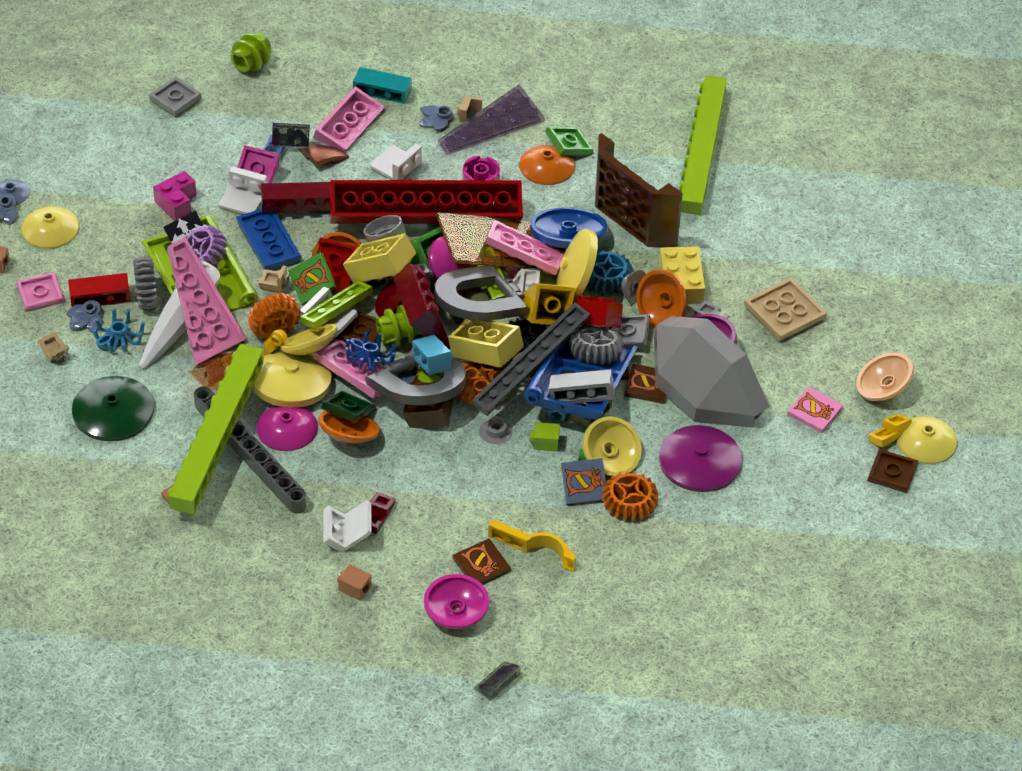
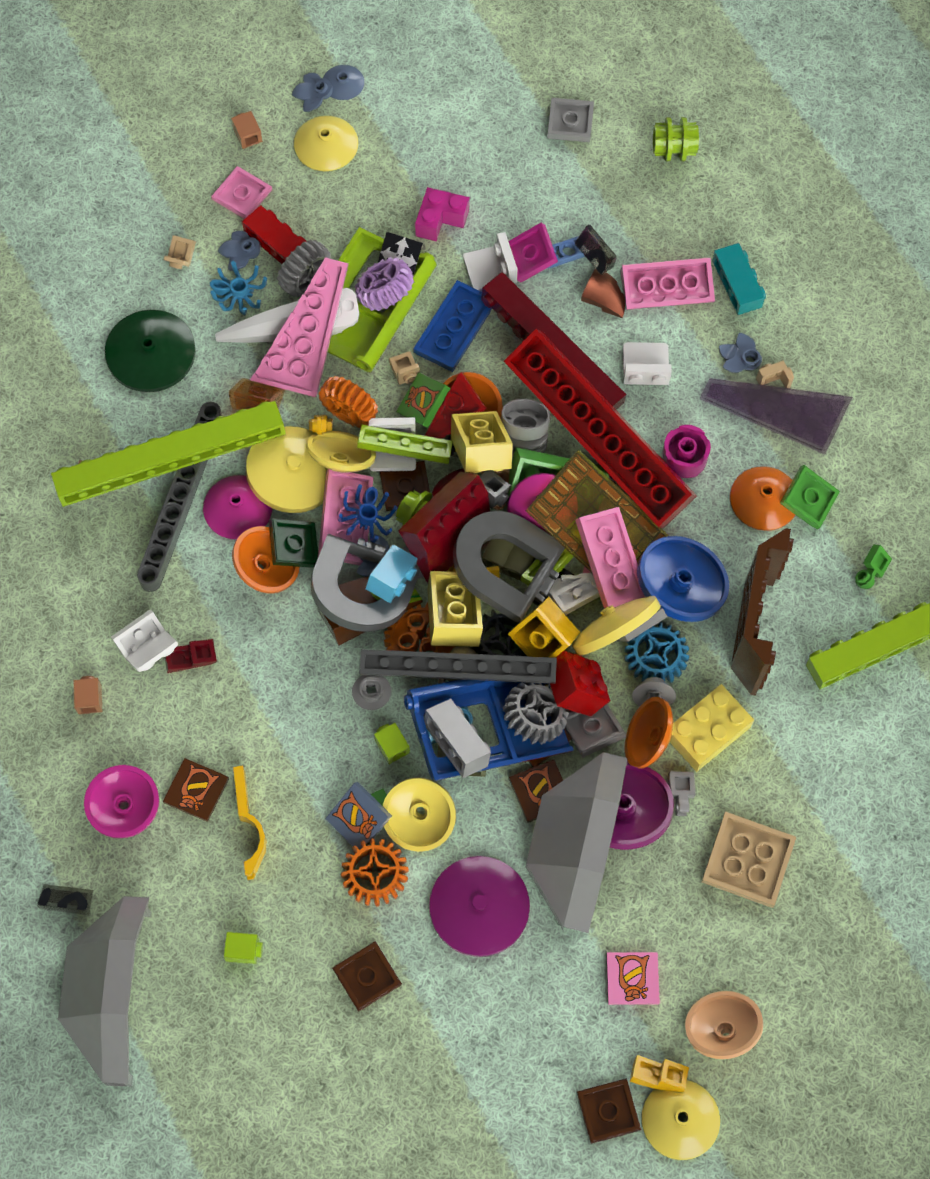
camera: 55 degrees right, 20 degrees up
none -> light grey panel [58,896,151,1087]
none -> lime brick [224,932,263,964]
none -> reddish brown tile [332,941,402,1012]
none -> bright green plate [855,544,892,589]

